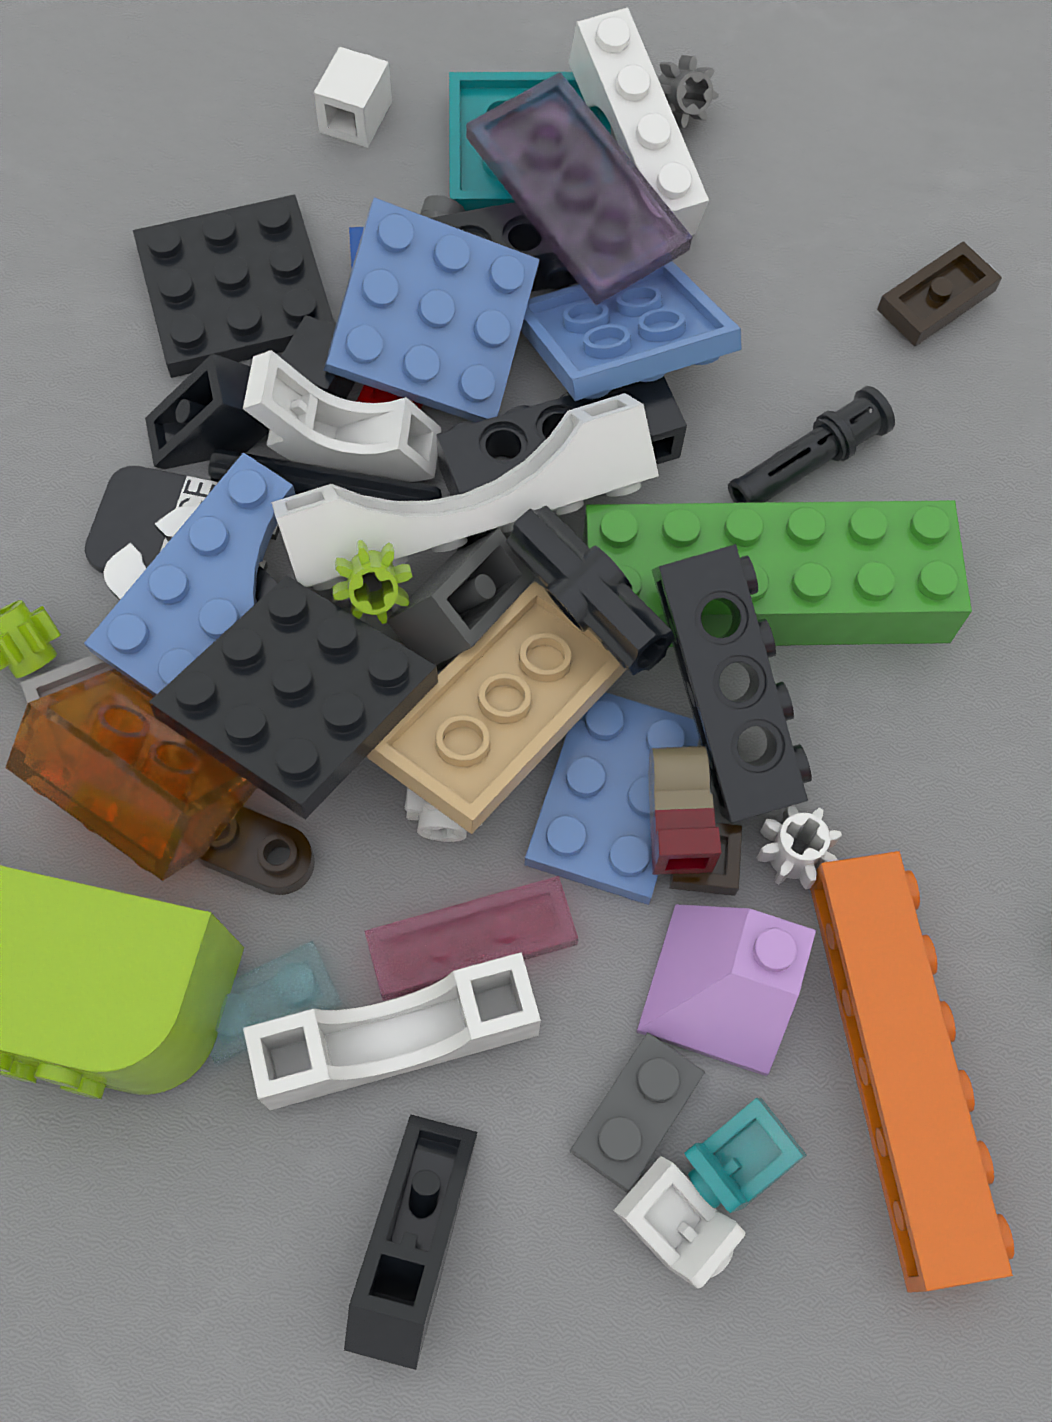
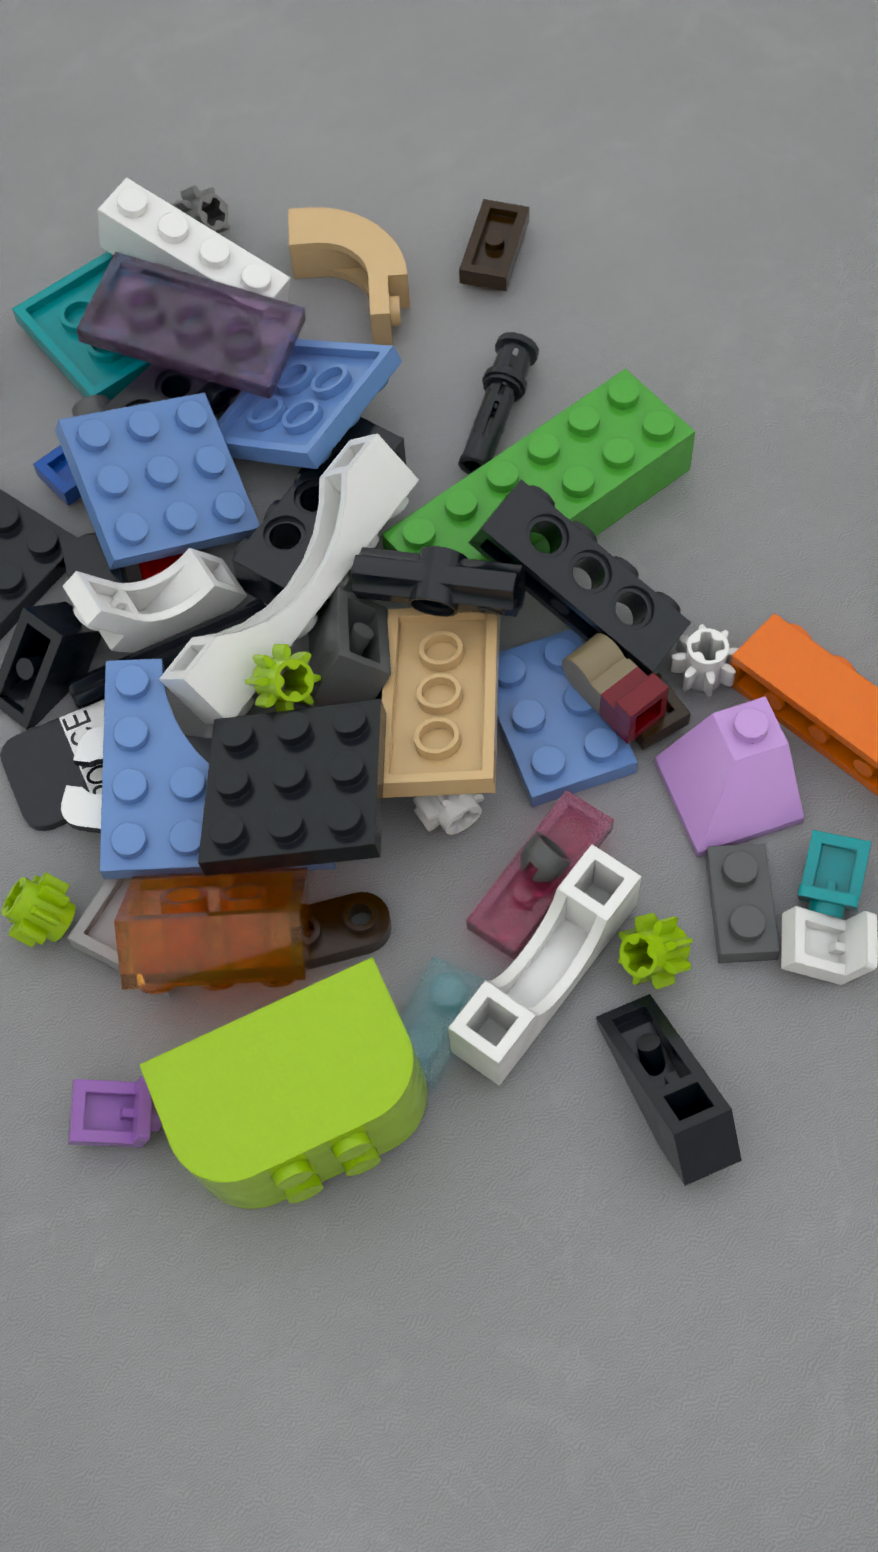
camera: 30 degrees left, 5 degrees down
none -> tan arch [288,207,410,345]
none -> dark grey hinge [520,831,572,883]
none -> lime gear [617,912,693,990]

